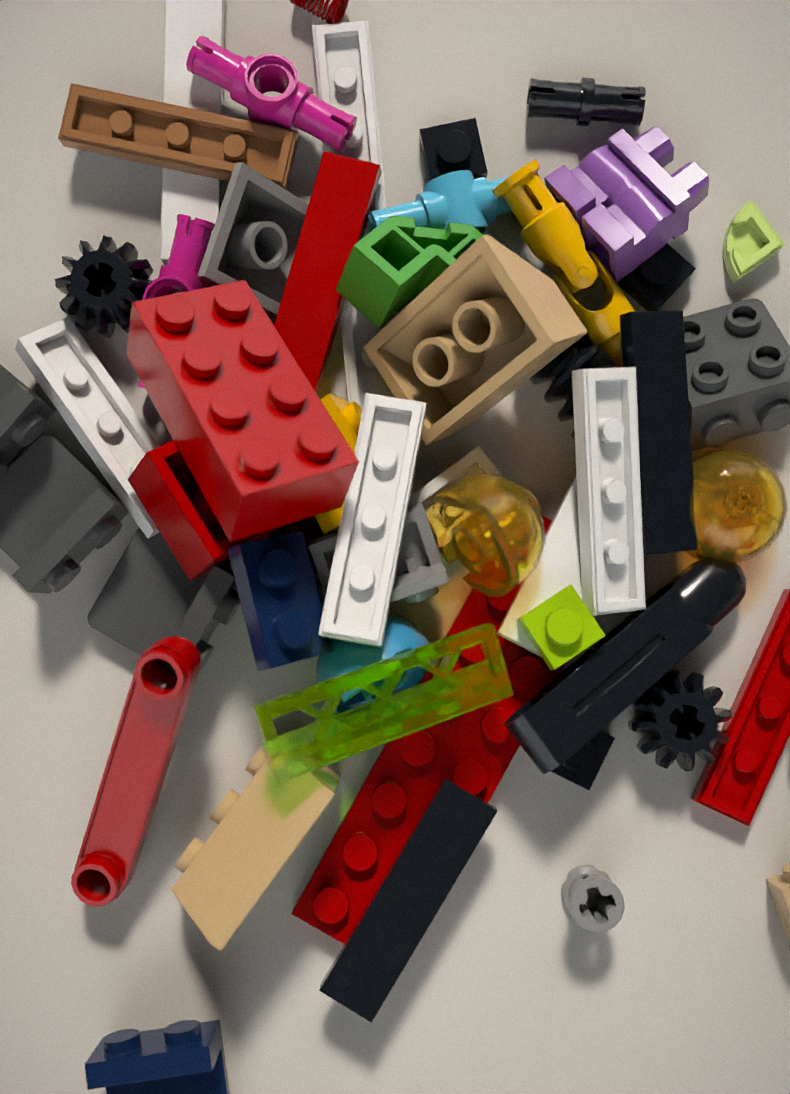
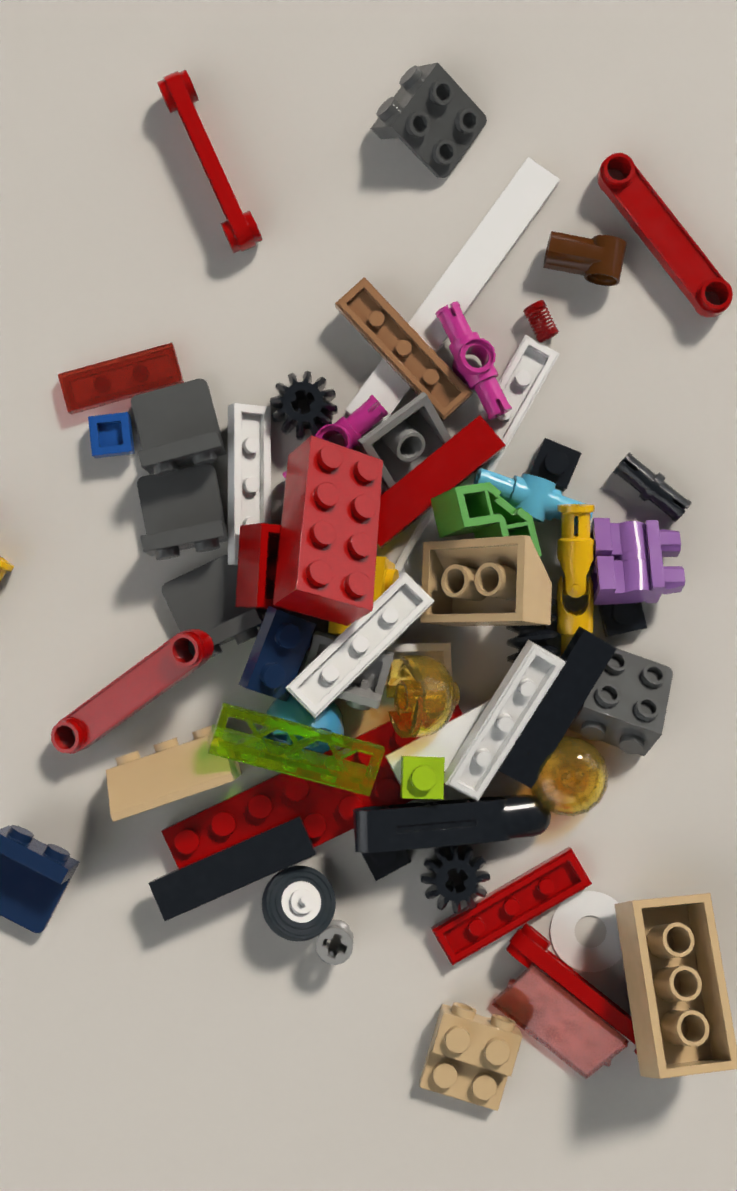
camera: 40 degrees right, 0 degrees up
yellowish green tile [723,200,785,283] -> none
none -> black wheel [262,866,336,942]

